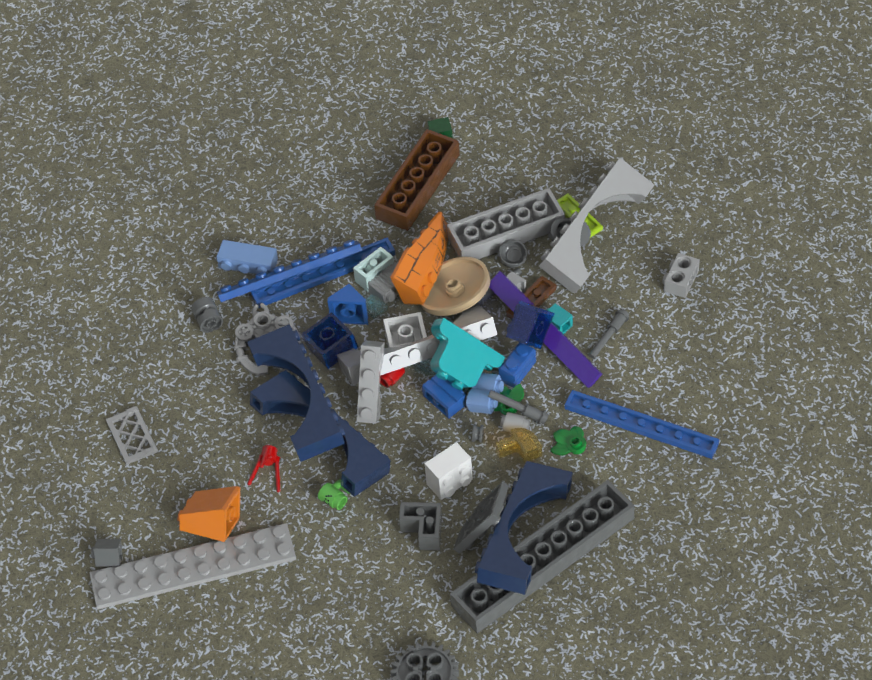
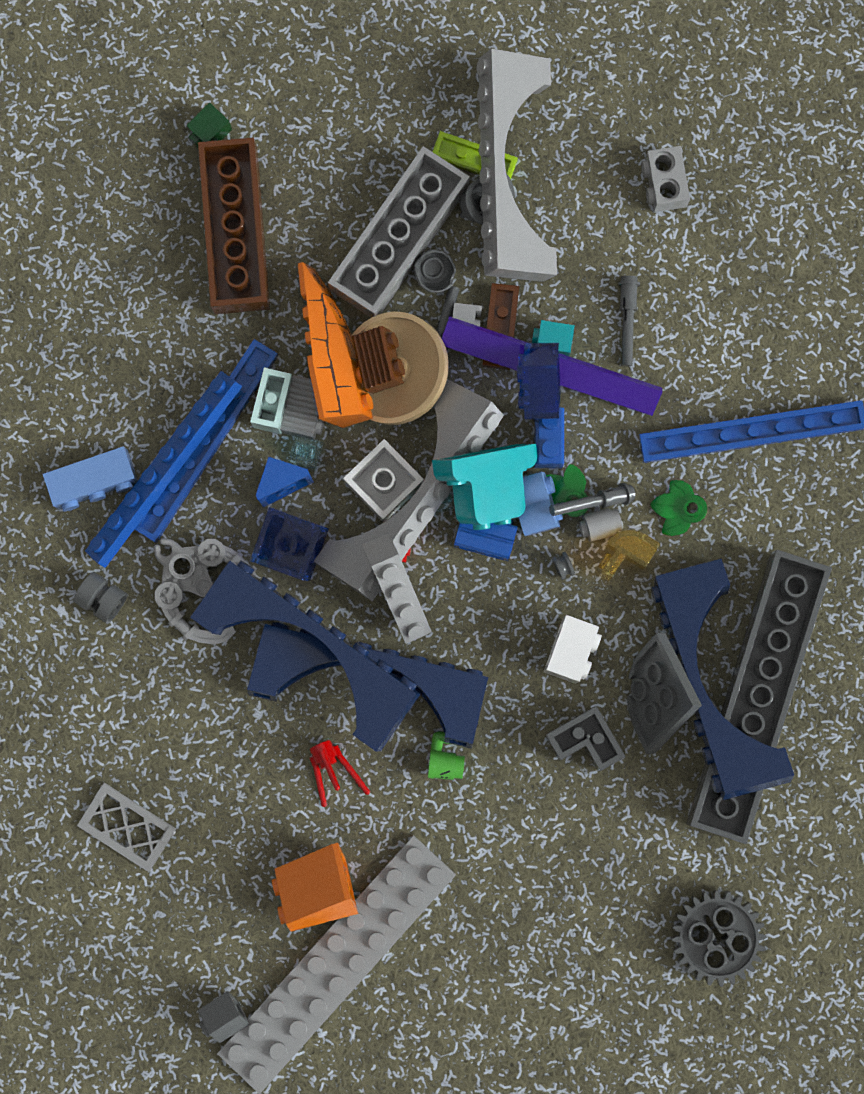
camera: 35 degrees left, 30 degrees up
none -> reddish brown brick [352,326,405,394]

